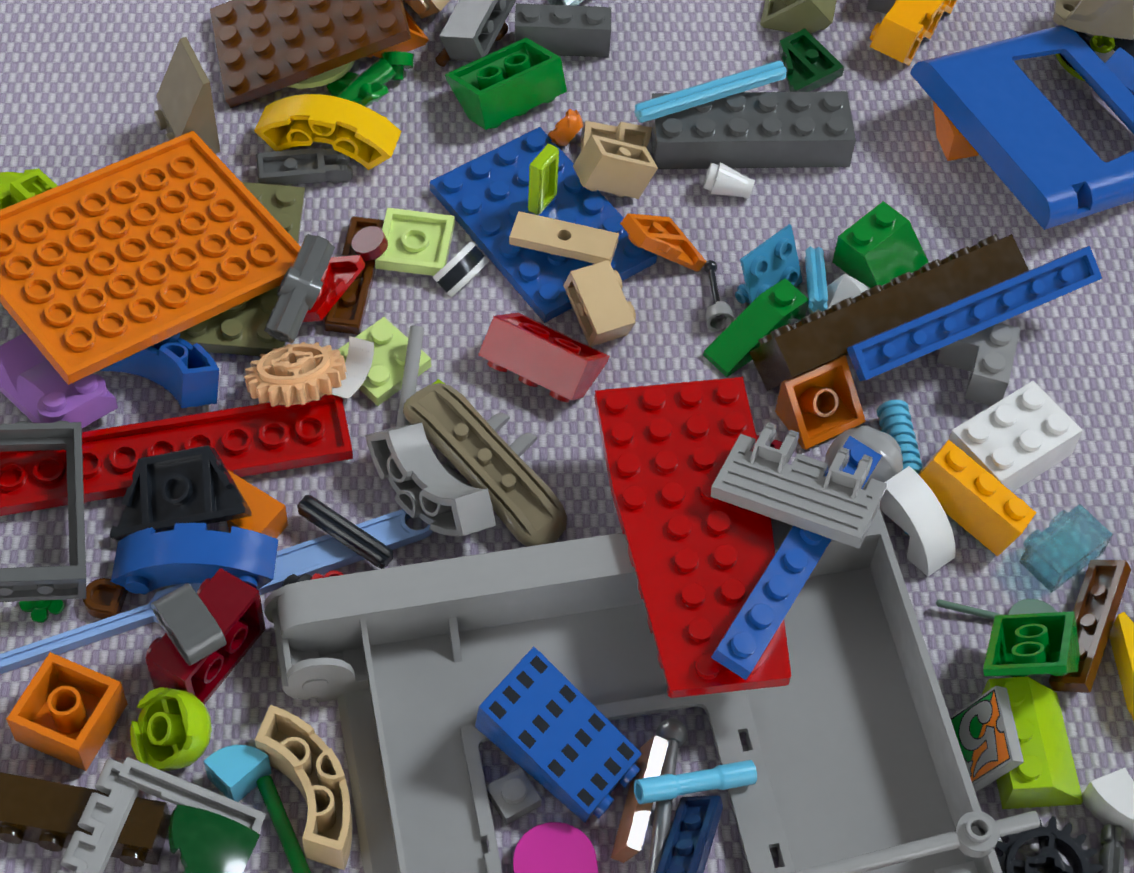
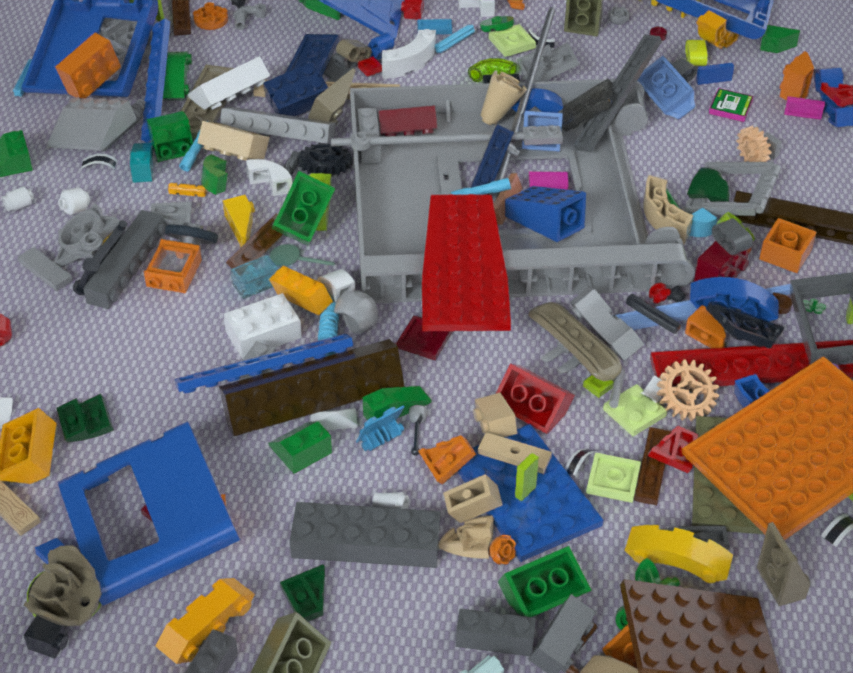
camera: 170 degrees left, 10 degrees down
dark grey piece [264,234,335,344] -> none
tile [351,226,388,261] -> none
medium azure axle [634,60,787,123] -> none
light grey hinge [711,422,887,549] -> none
blue plate [711,436,882,680] -> none
medium azure axle [805,246,828,312] -> none
tile [950,686,1024,793] -> none

